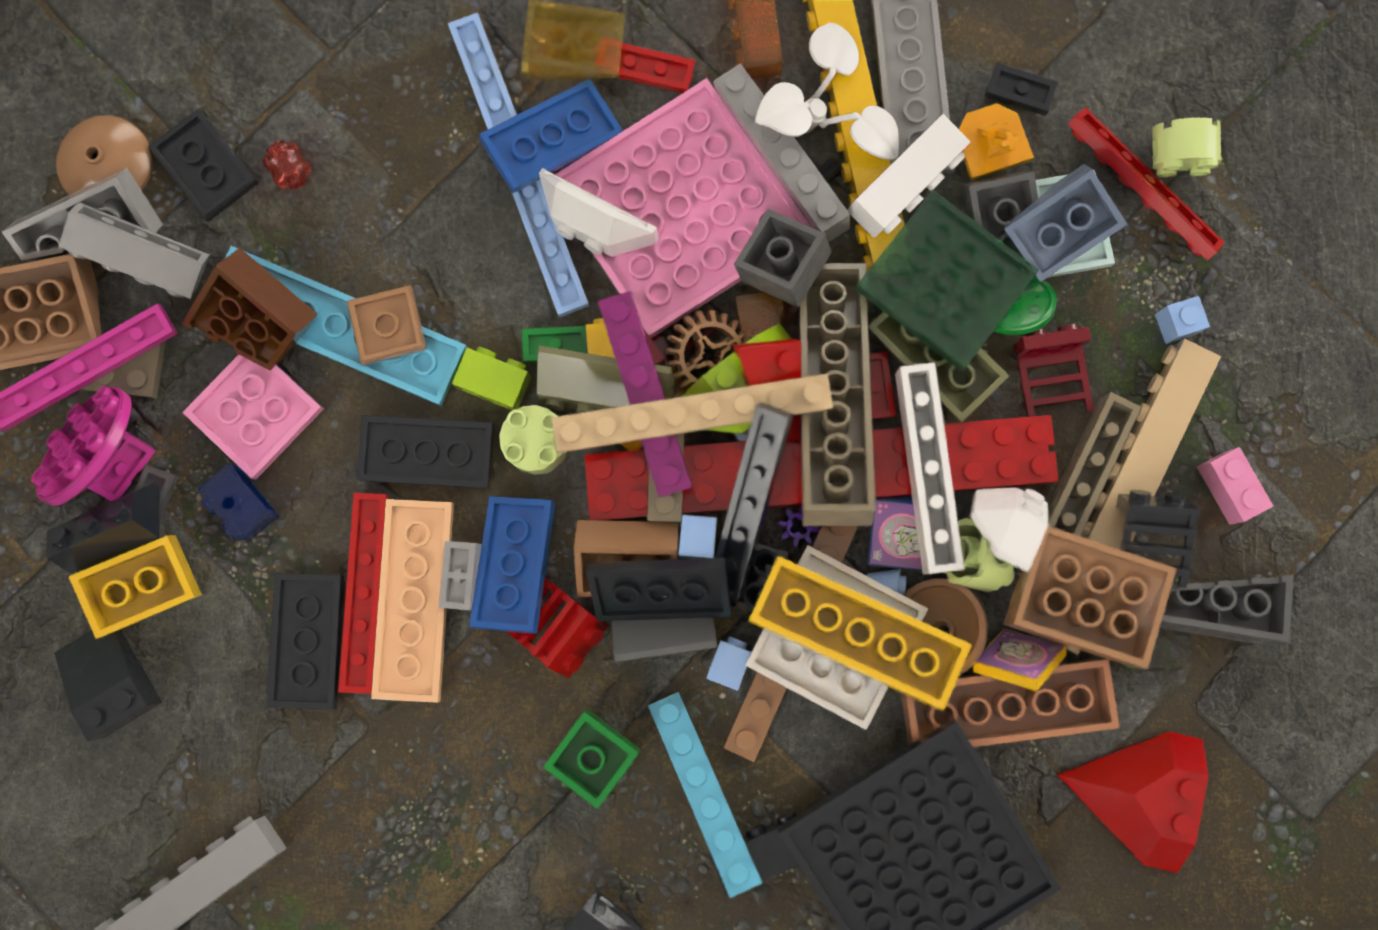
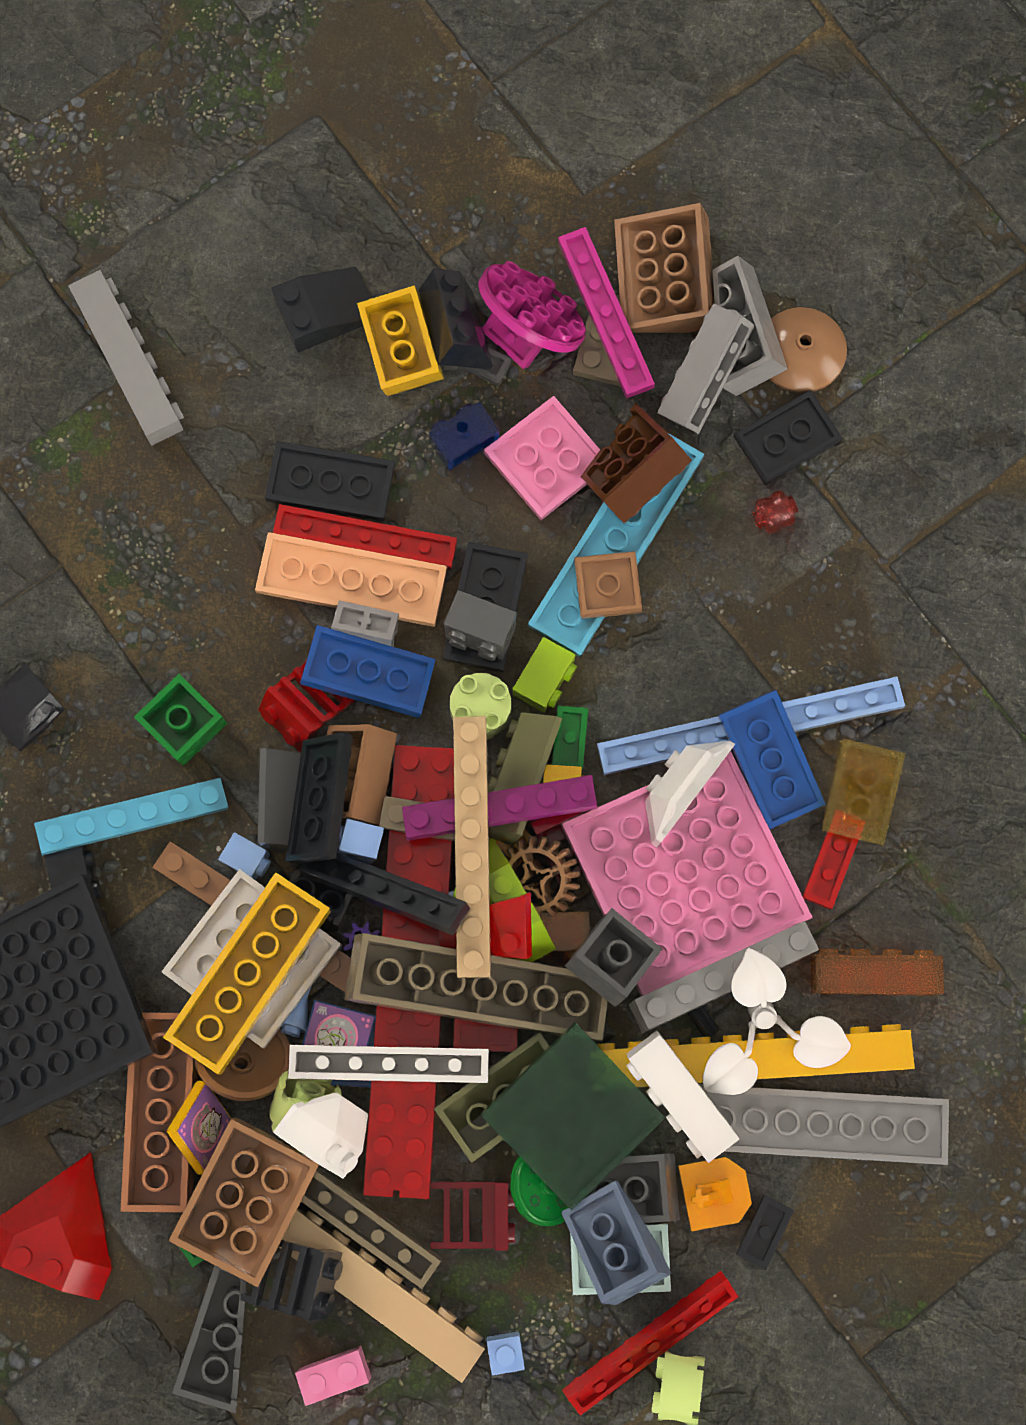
camera: 90 degrees right, 5 degrees down
none -> dark grey brick [444,590,516,661]

